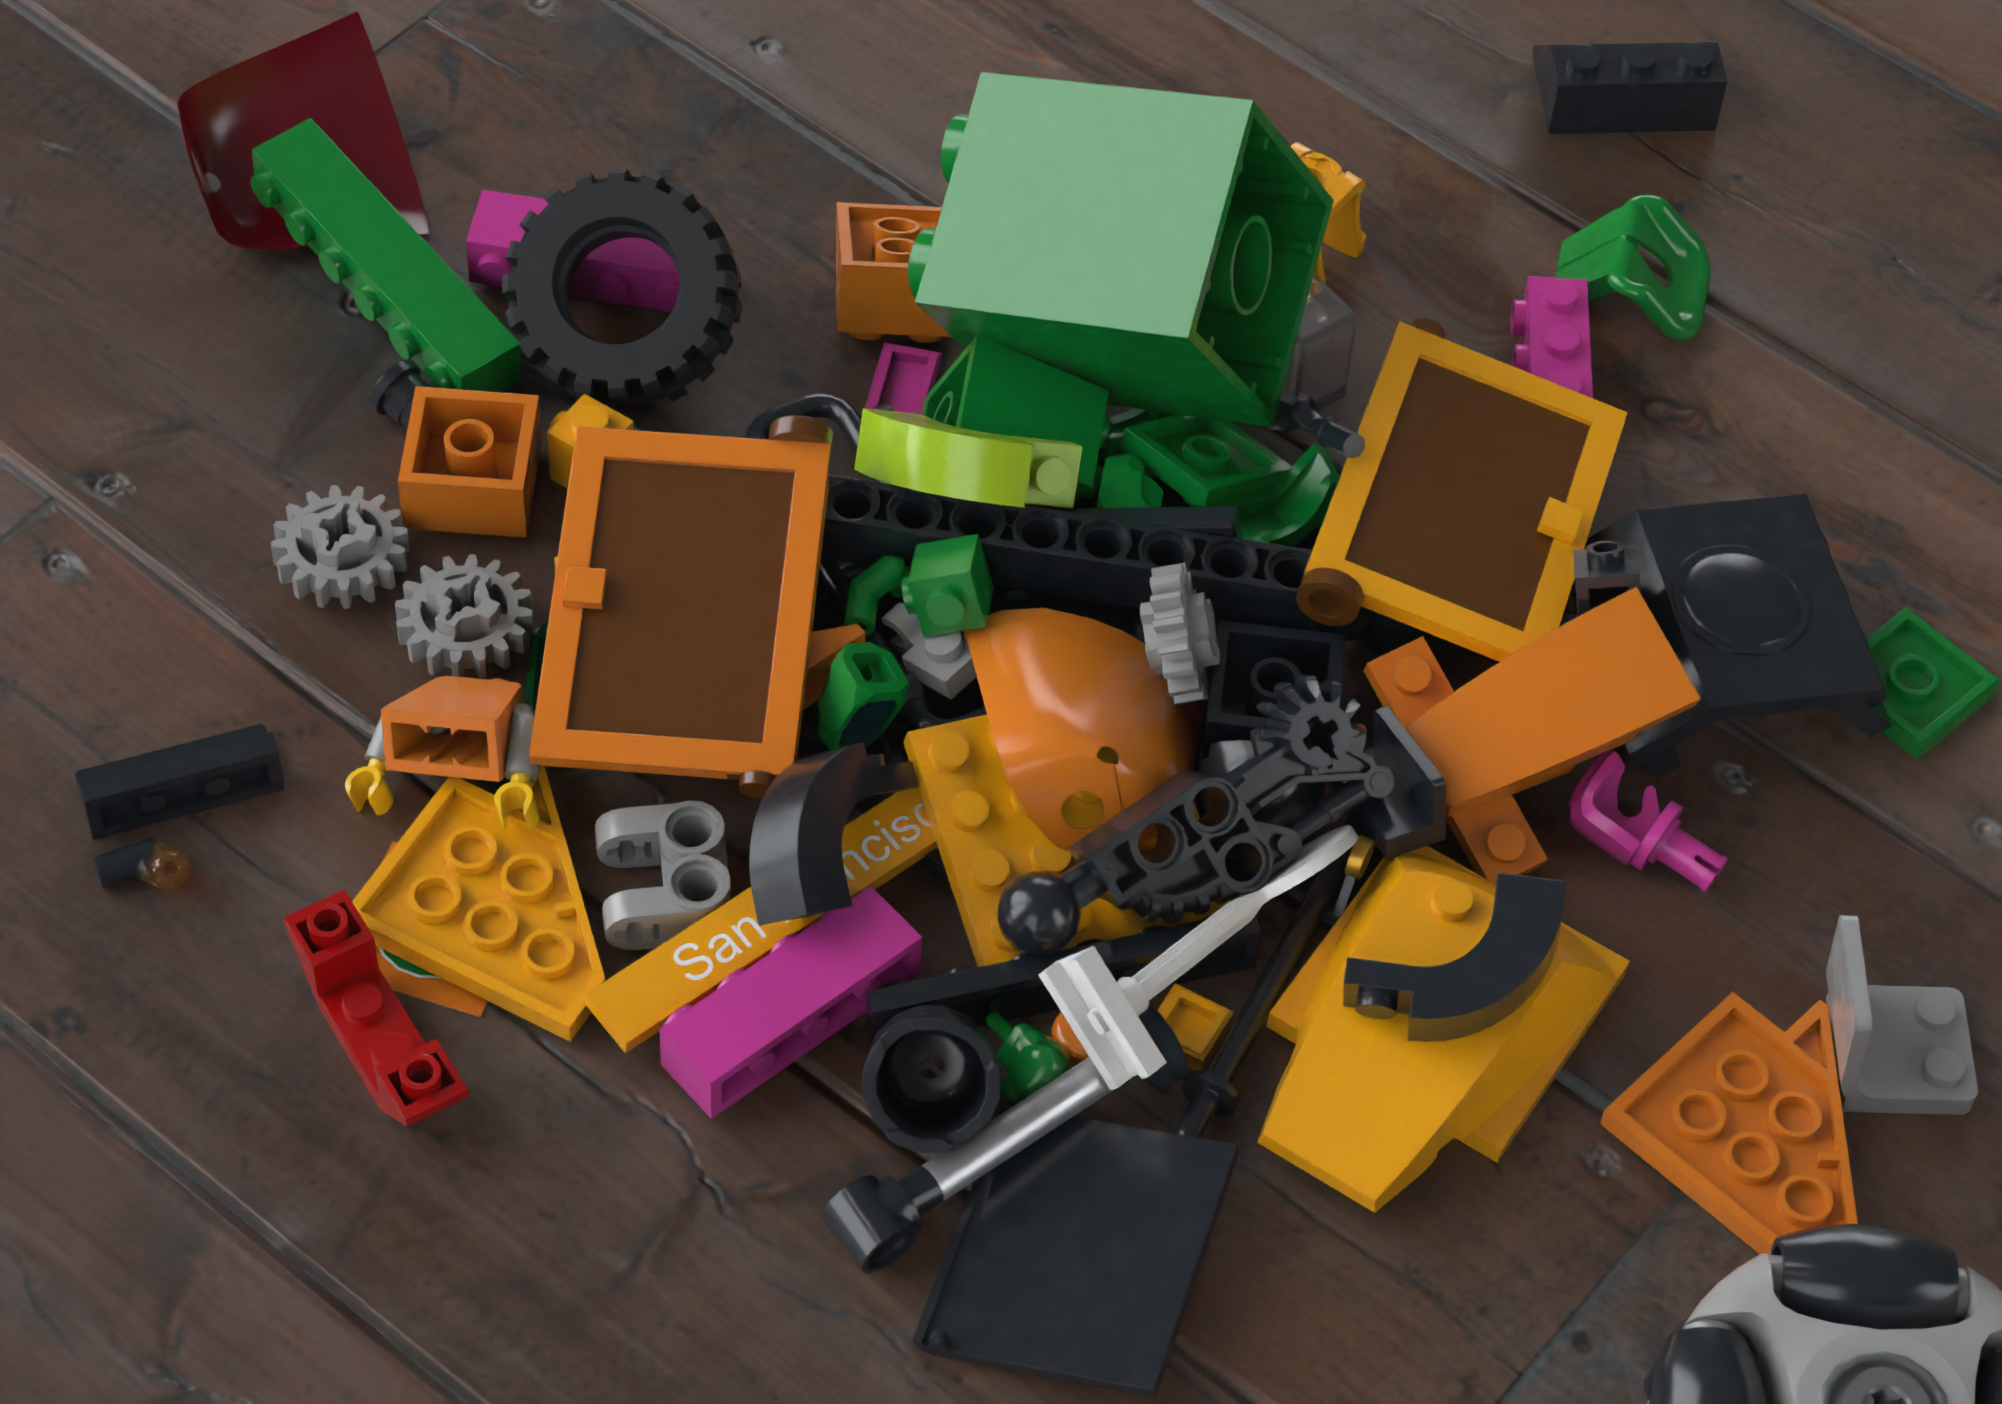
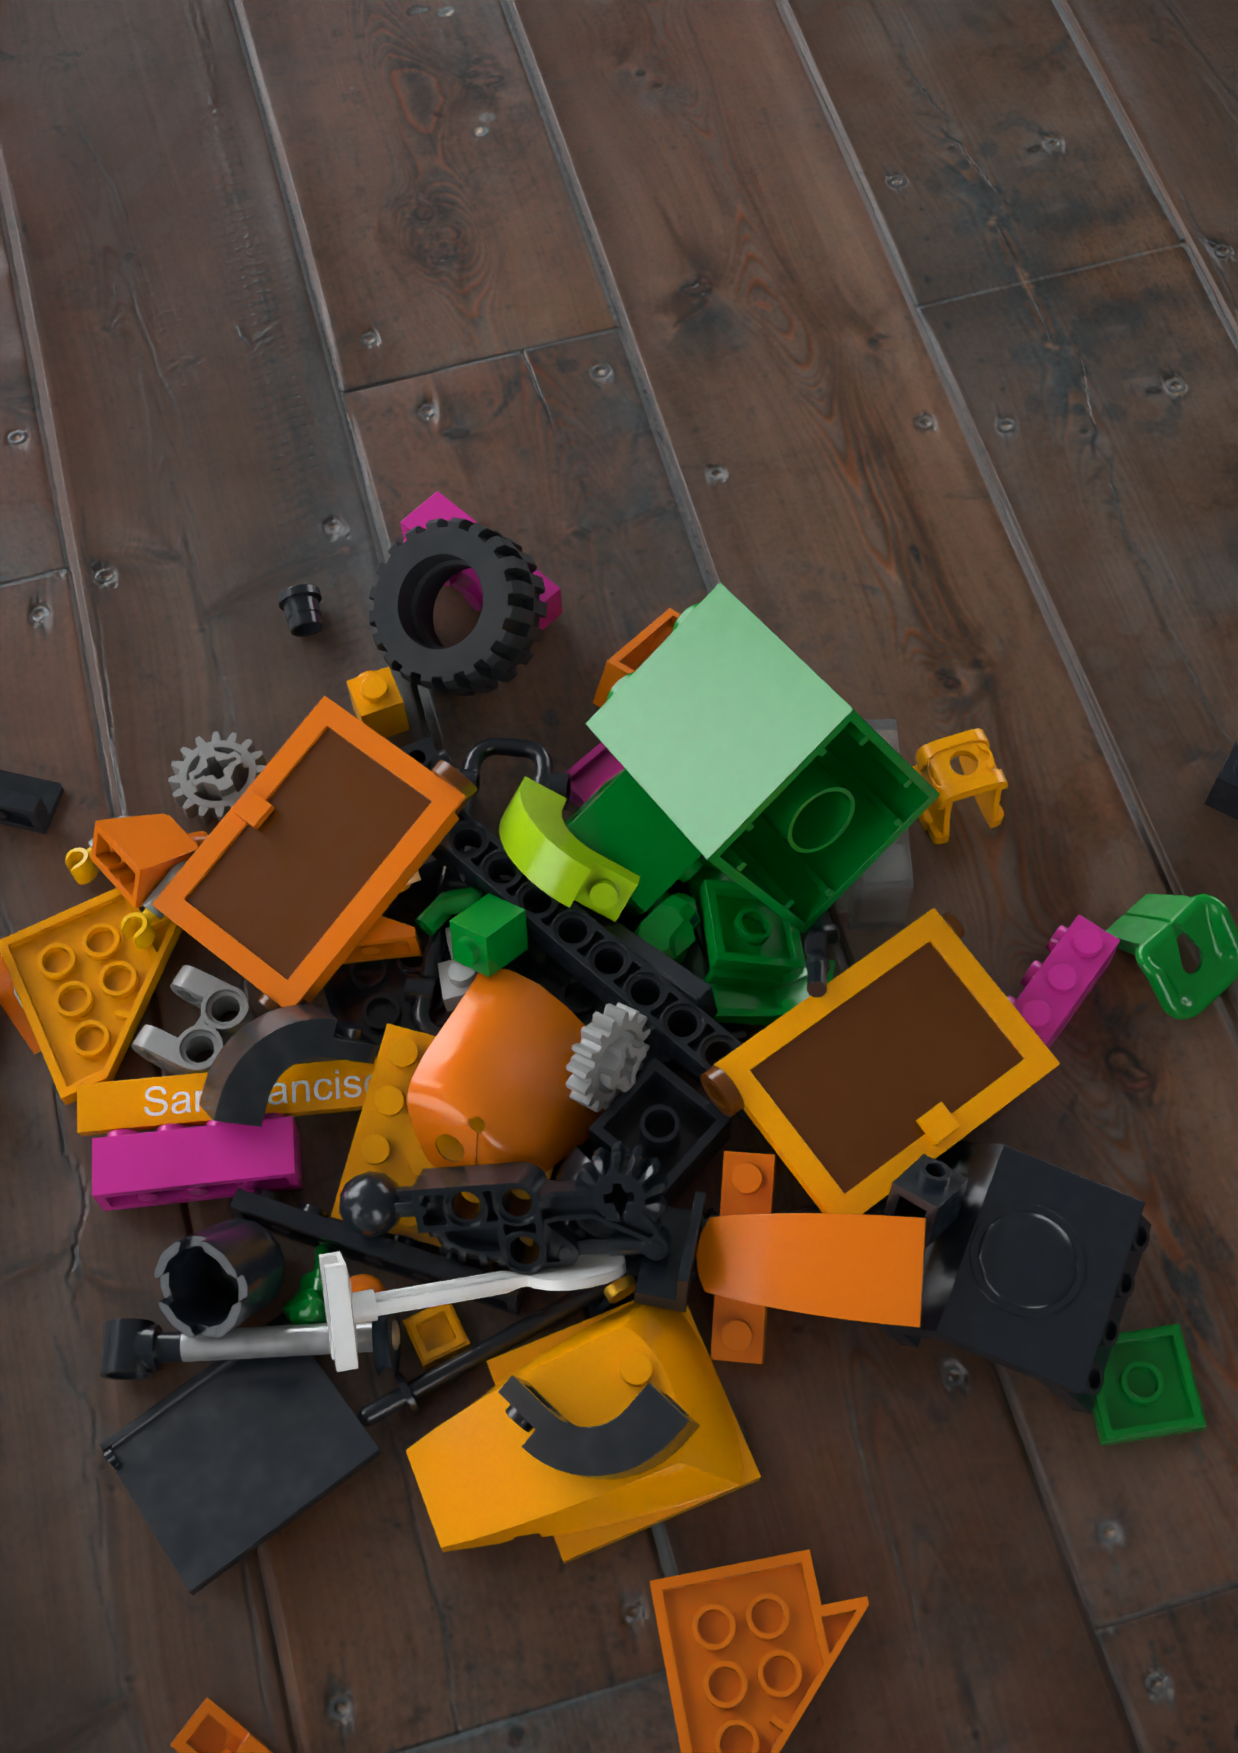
camera: 40 degrees right, 10 degrees up
dark red piece [177,11,429,250] -> none
green brick [250,118,522,392] -> none
light grey gear [271,485,410,609] -> none
orange brick [398,386,542,538] -> none
green rock [817,642,909,750] -> none
dark pink piece [1568,749,1728,893] -> none
light grey piece [1826,915,1978,1115] -> none

